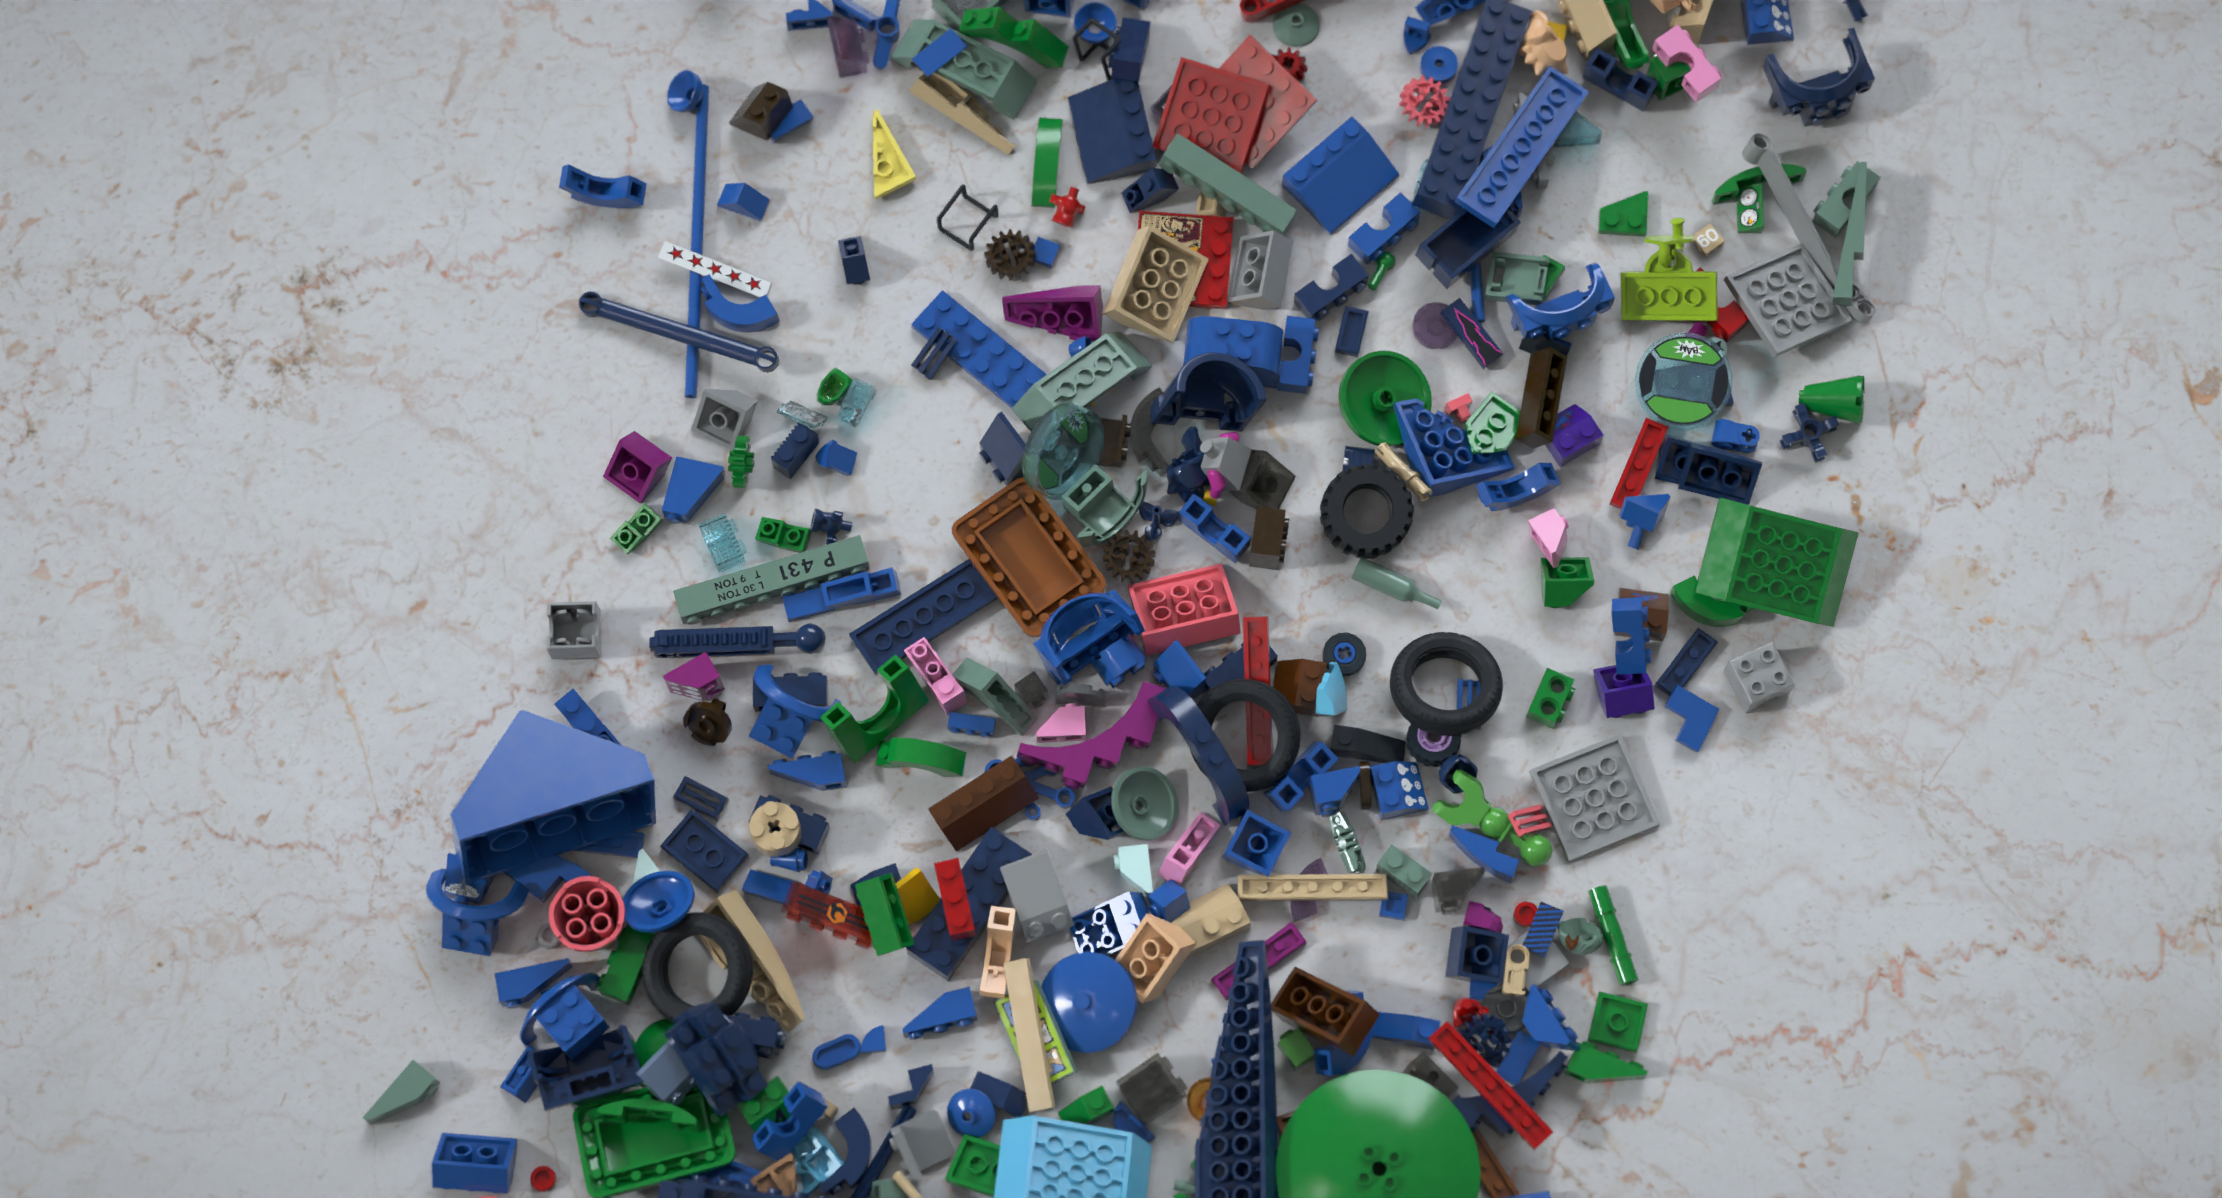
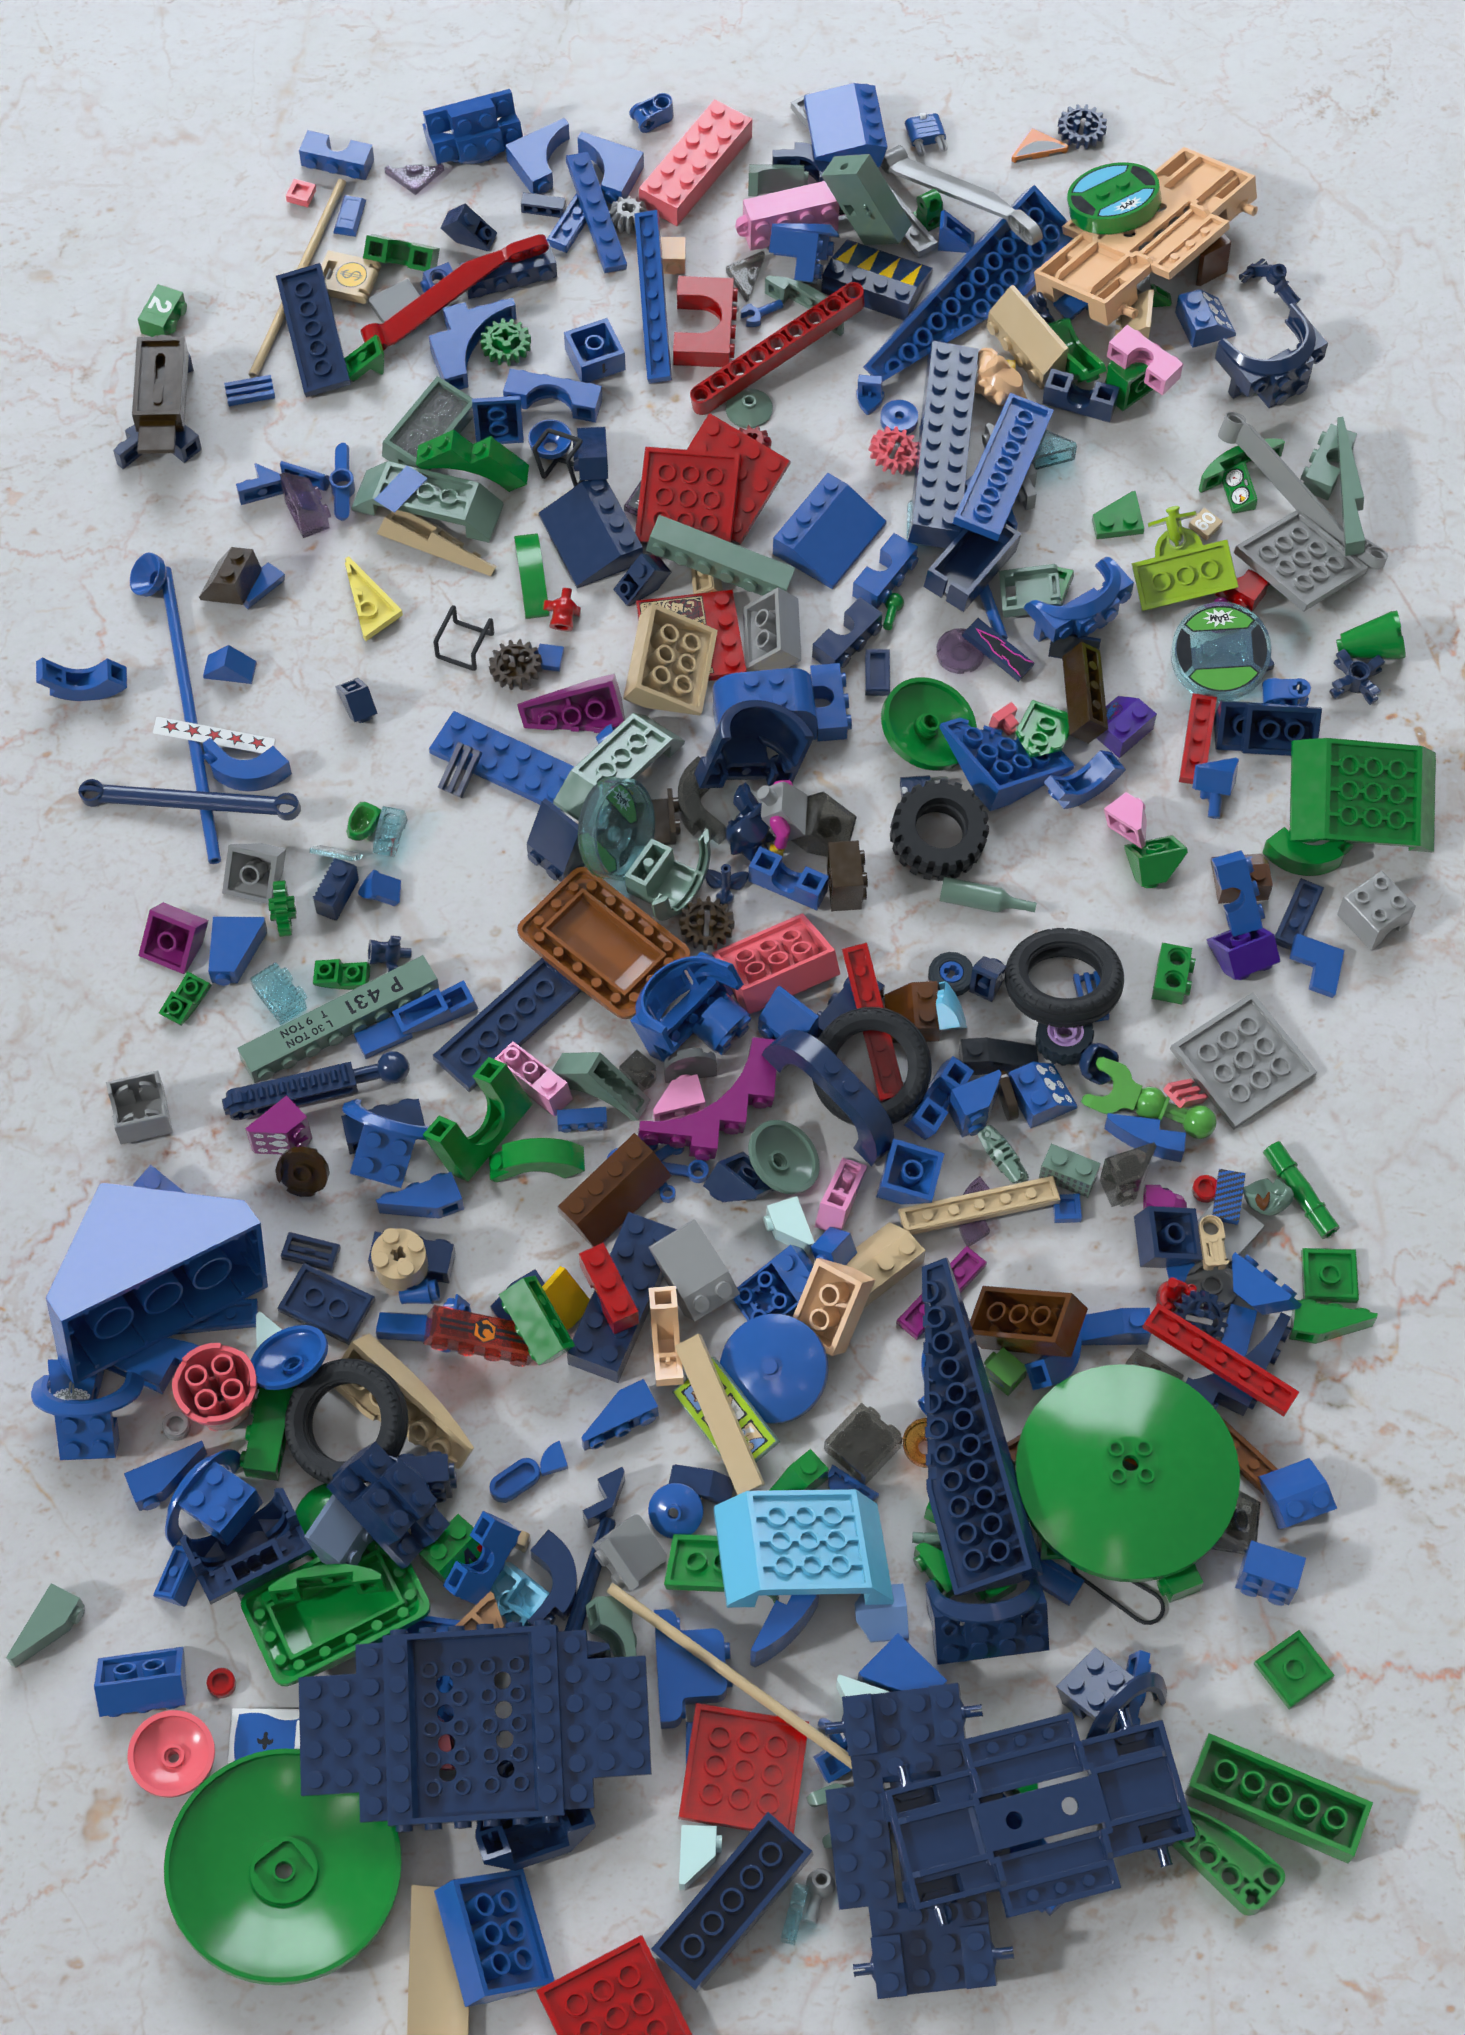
camera: 15 degrees left, 10 degrees down
tan pin [1375,442,1432,502] -> none
none -> dark blue slope [969,956,1006,1002]

